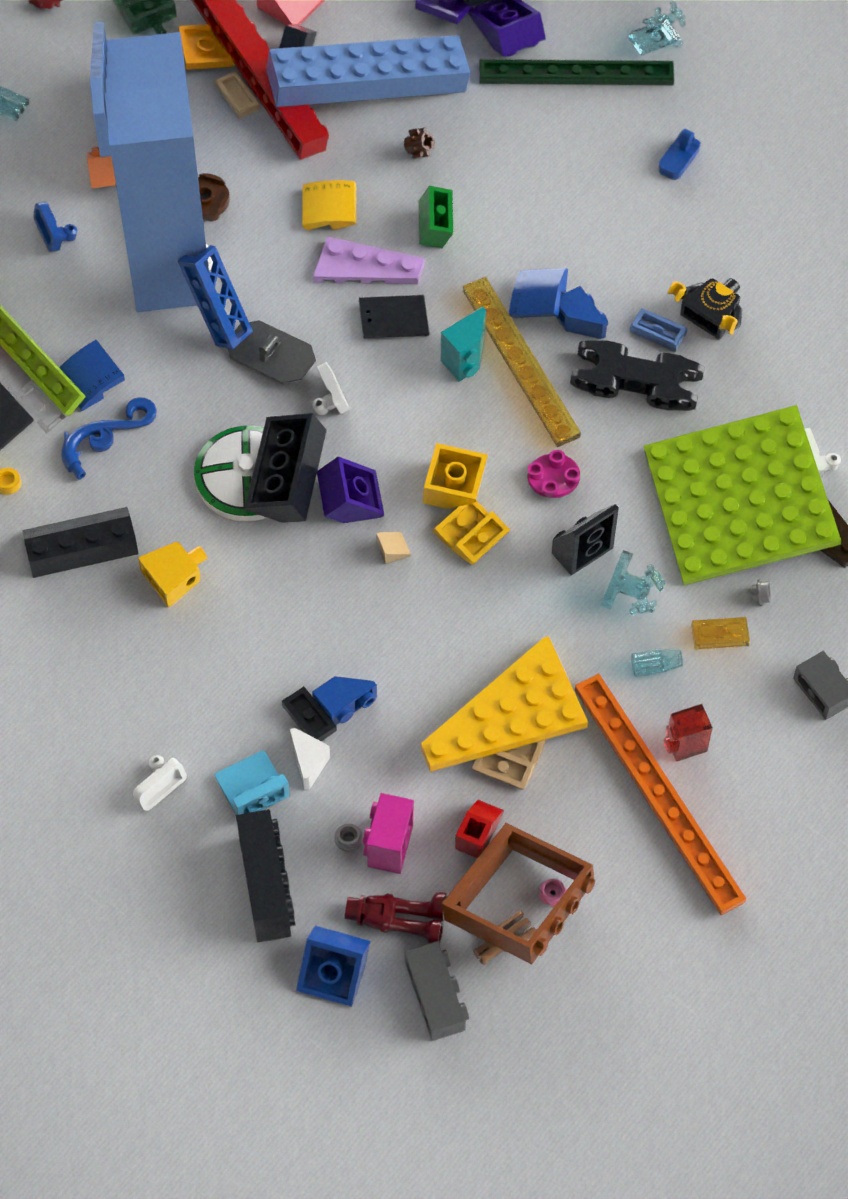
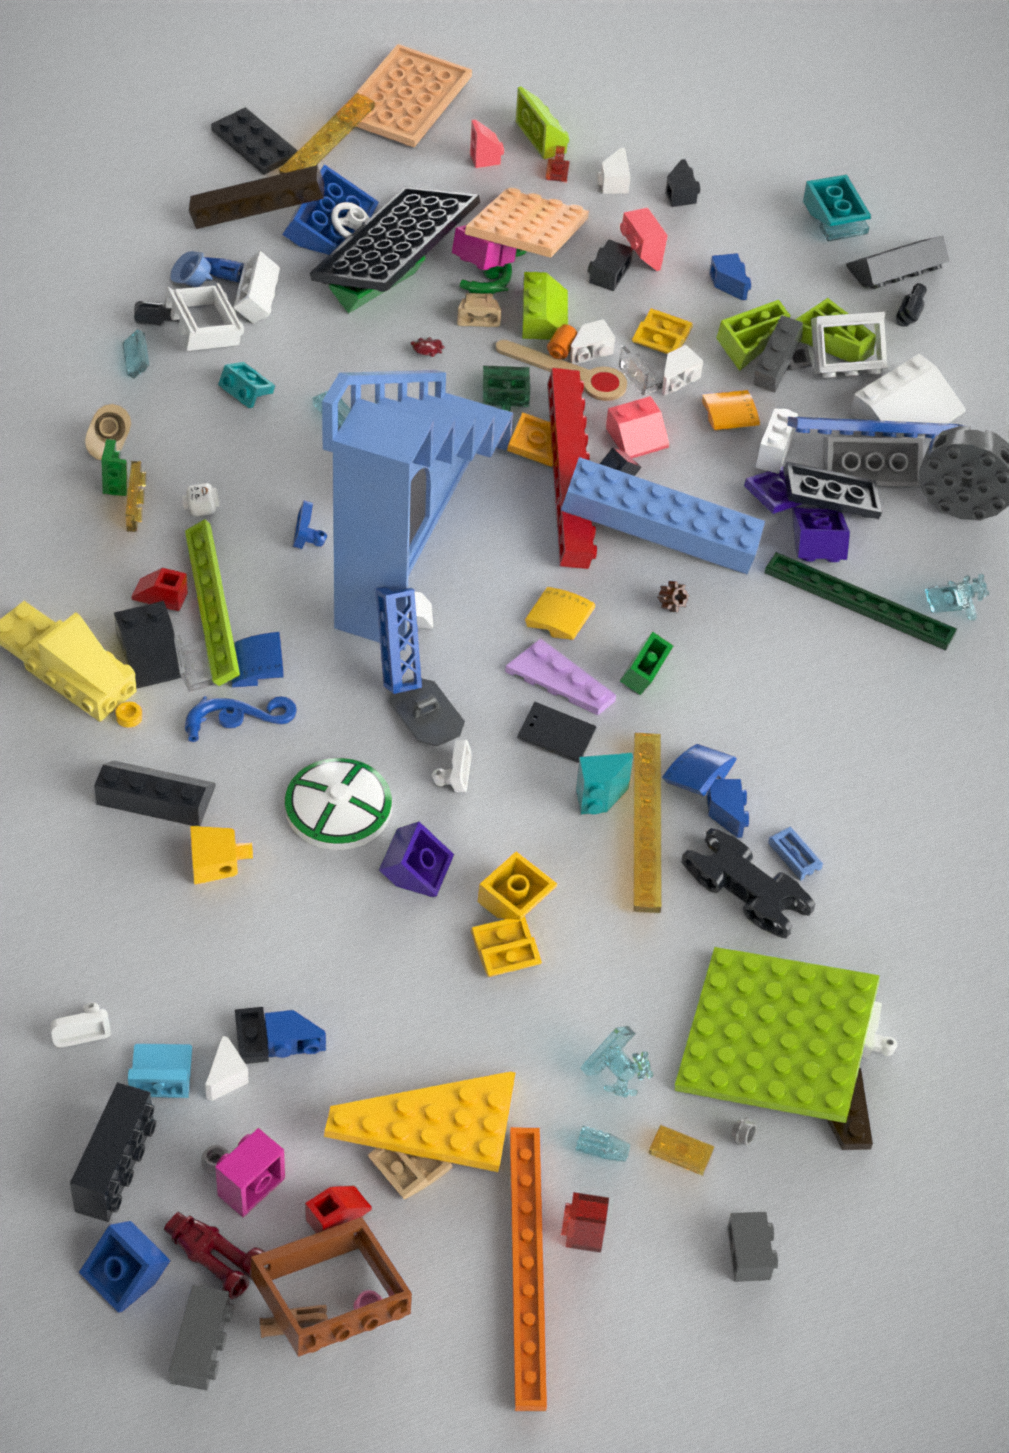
camera: 25 degrees right, 10 degrees down
reddish brown plate [198,173,230,222] -> none
tan tile [215,71,260,119] -> none
black slope [245,413,327,523] -> none
tan slope [376,532,411,564] -> none
dark pink dish [527,450,580,498] -> none
black slope [552,504,619,576] -> none
blue piece [658,128,701,180] -> none
black torso [667,278,742,340] -> none

